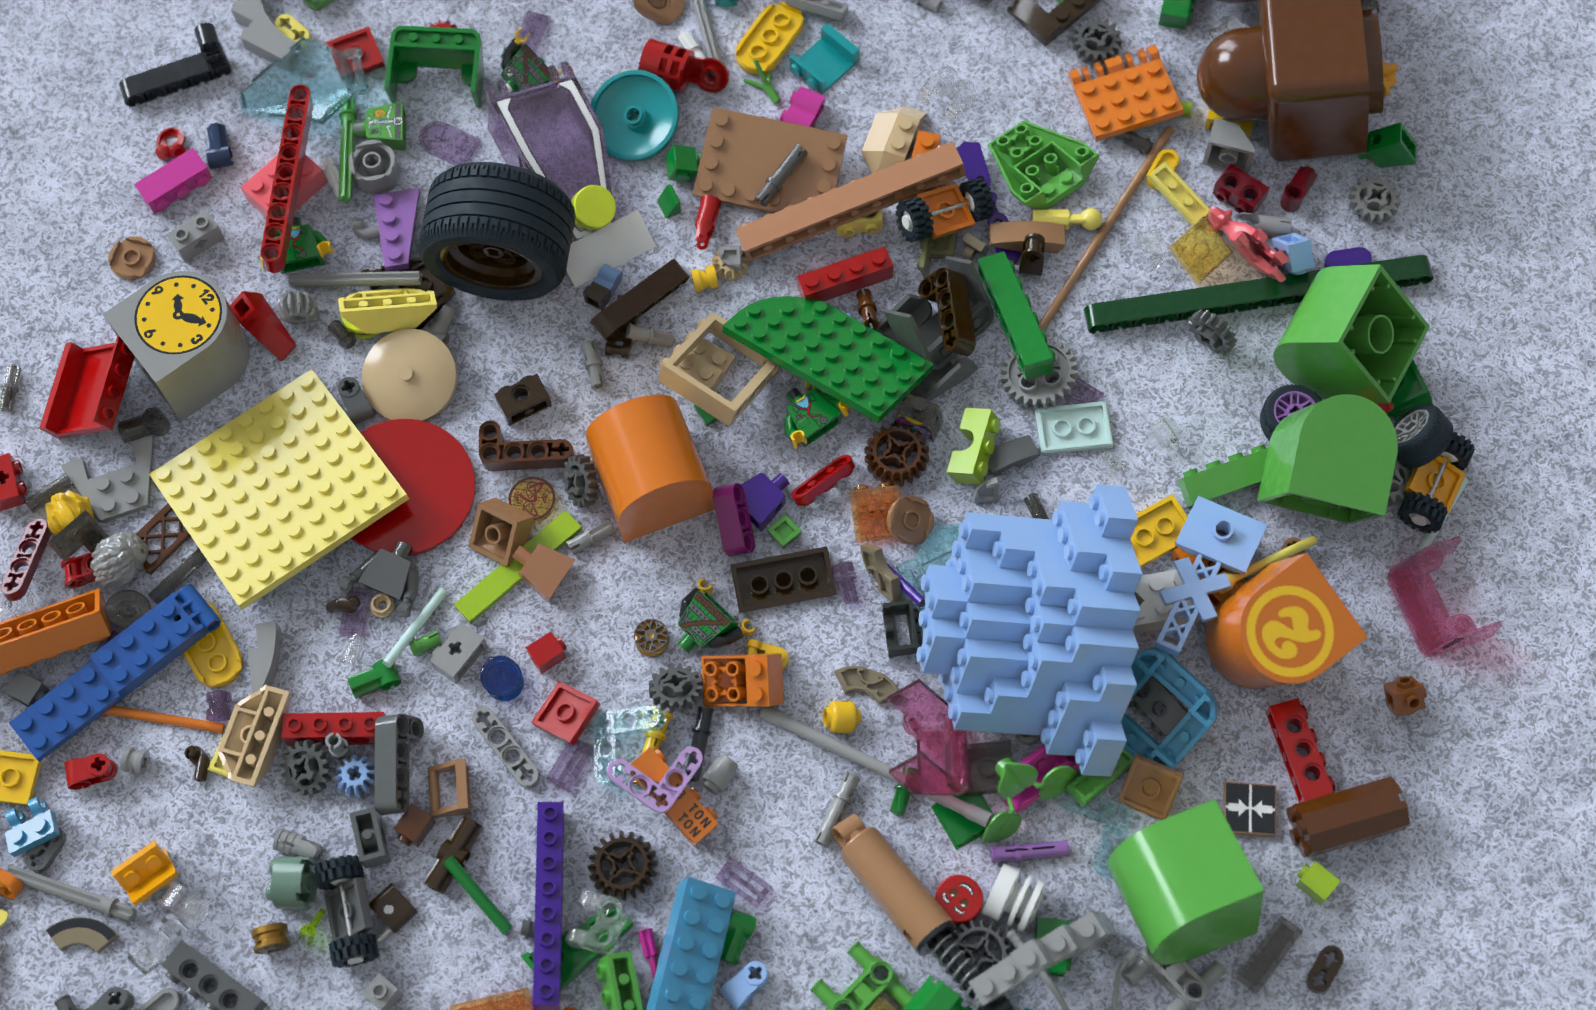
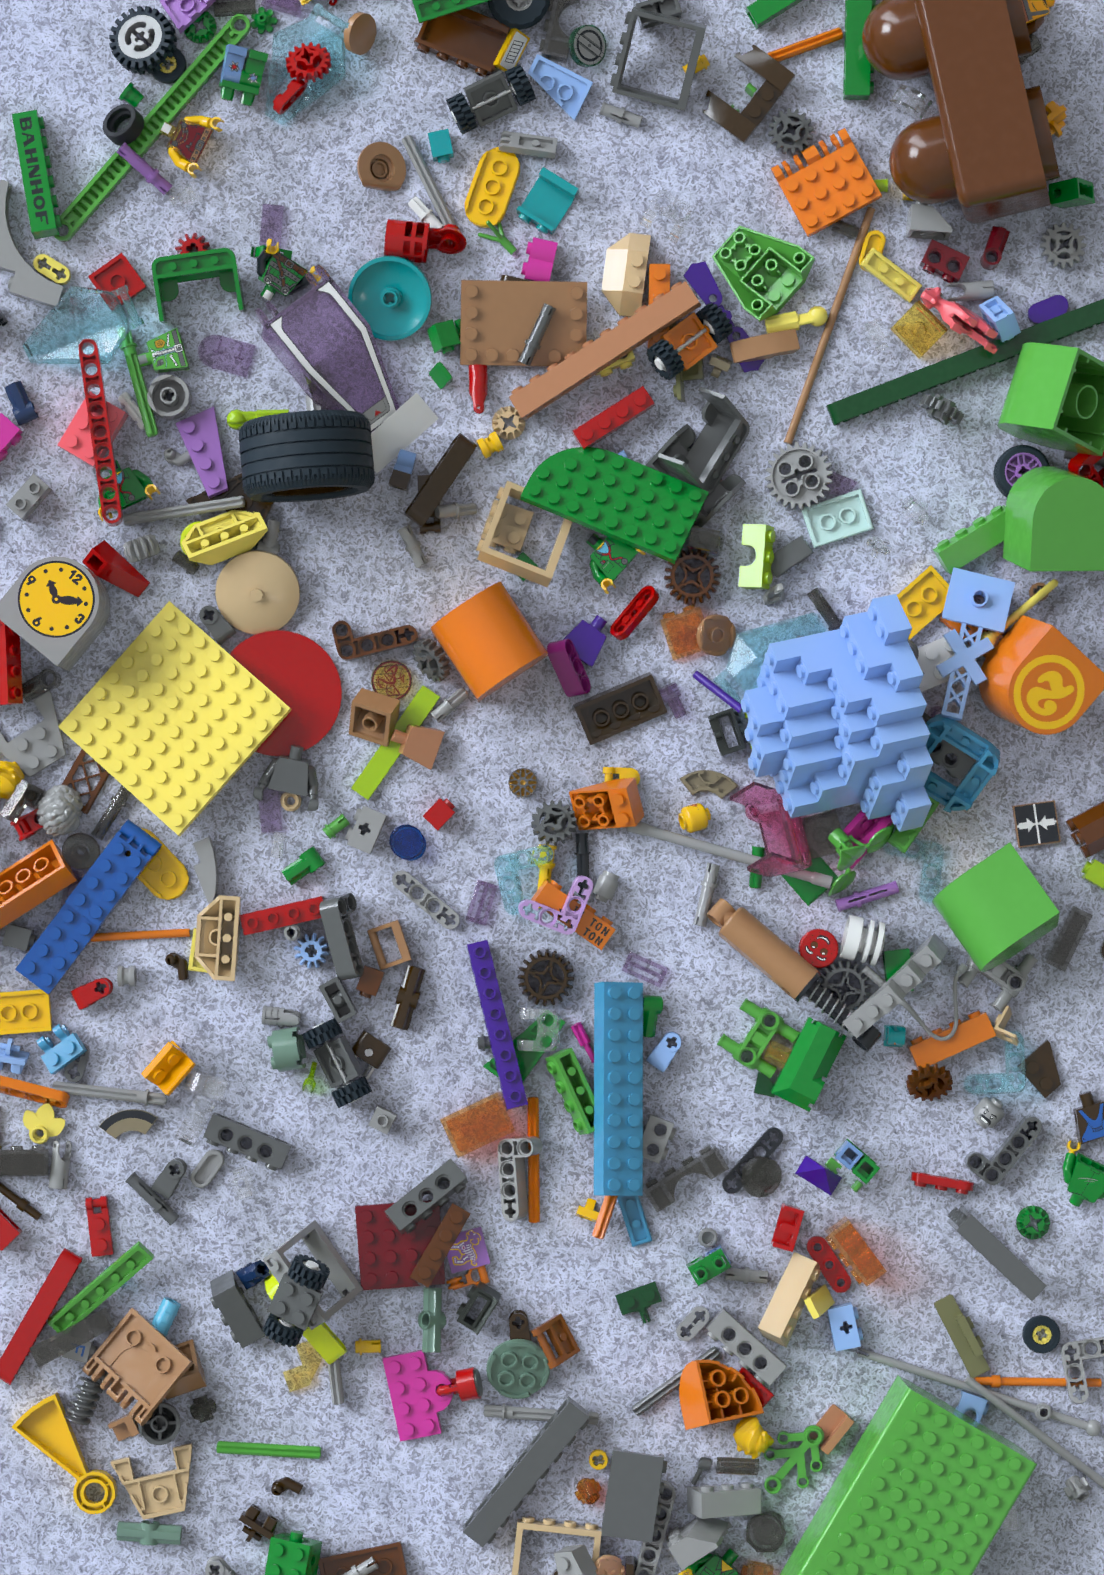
camera: 15 degrees left, 20 degrees up
clear purple wheel [206,690,232,722] -> none
pearl gold wheel [251,923,291,954] -> none
dark grey gear [280,739,334,796] -> none
dark brown arm [326,595,361,613] -> none
light aqua bar [382,588,447,668] -> none
green piece [442,855,512,935] -> none
dark brown brick [494,374,552,426] -> none
plate [531,681,601,746] -> none
neon yellow head [571,185,616,231] -> none
torso [678,578,756,653] -> none
light grey tile [718,246,742,271] -> none
bright green plate [767,514,802,550] -> none
reddish brown pin [856,288,879,330] -> none
dark tan tile [860,543,902,602] -> none
dark brown beam [918,267,976,356] -> none
green brick [978,251,1056,380] -> none
dark brown piece [1018,233,1045,276] -> none
medium nougat tile [1117,754,1185,820] -> none
red brick [1266,698,1335,803] -> none

